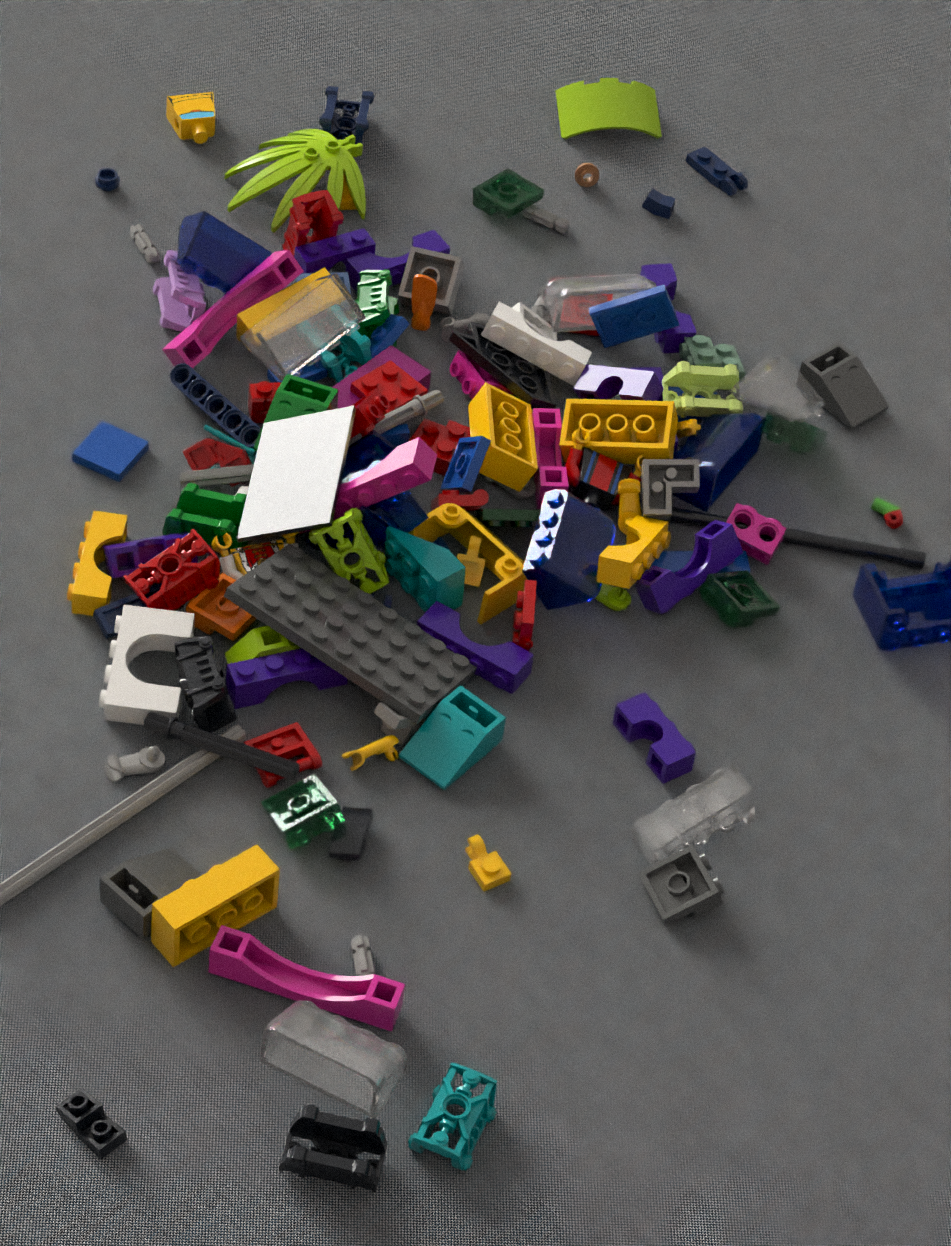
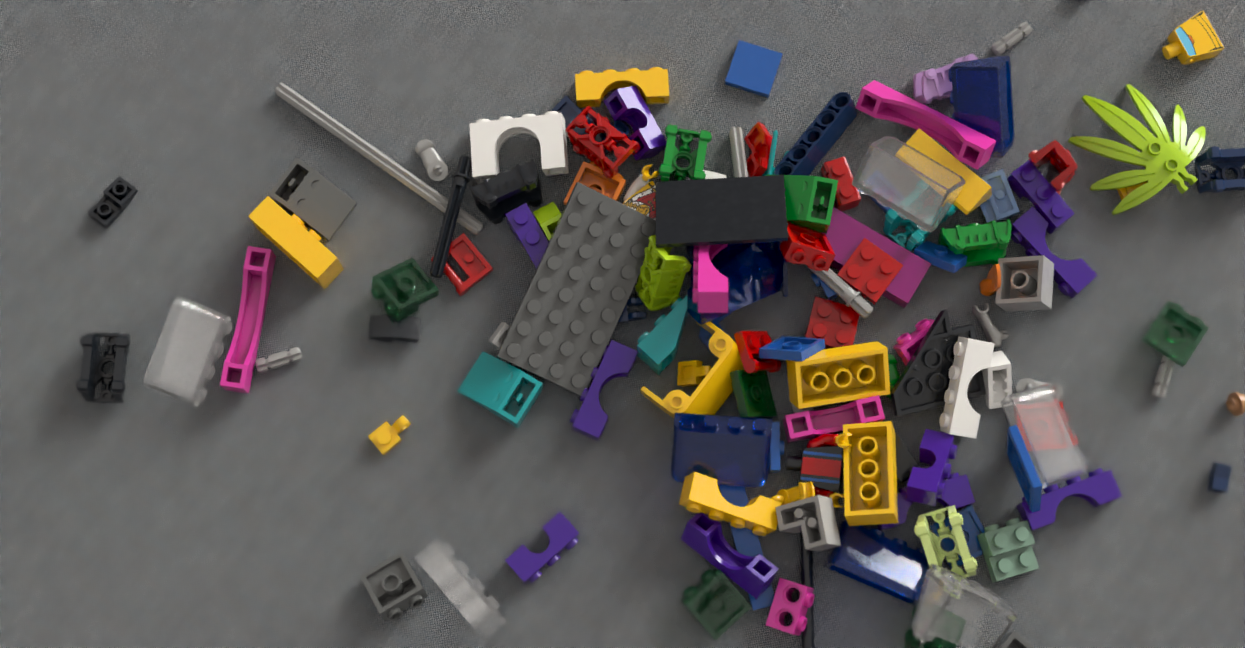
camera: 85 degrees right, 30 degrees up
yellow piece [341,735,399,771] -> none
teal piece [408,1062,497,1171] -> none
red plate [512,580,537,651] -> none
yellow axle [676,419,701,439] -> none

